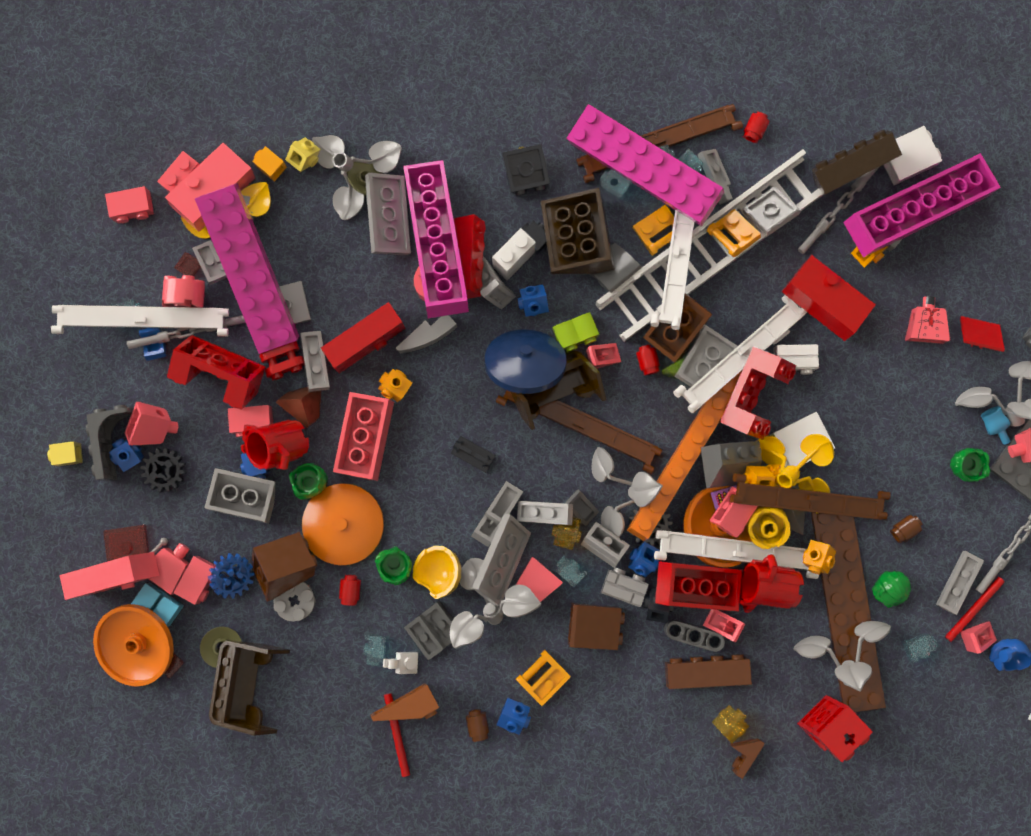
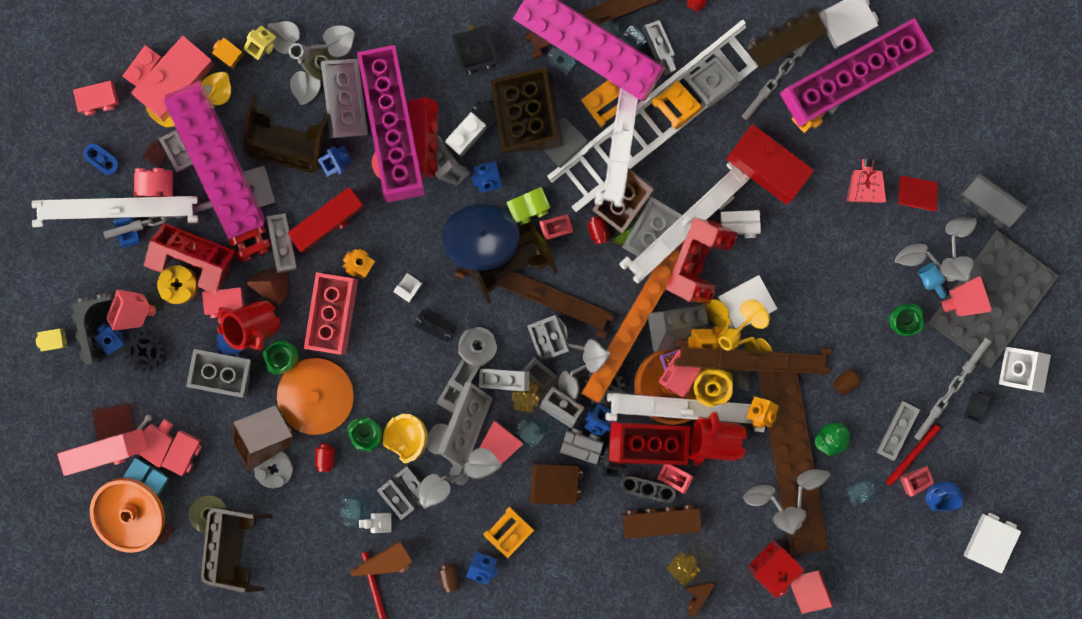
camera: 10 degrees right, 5 degrees up
blue gear [208,553,254,599] -> none
light grey slope [396,315,457,354] -> none
none -> blue plate [83,144,119,175]
none -> yellow brick [157,265,199,304]
none -> dark brown windscreen [243,95,329,173]
none -> blue brick [318,146,353,176]
none -> white panel [393,273,423,302]
none -> light grey plate [458,327,497,366]
none -> slope [527,315,570,361]
none -> piece [790,570,833,614]

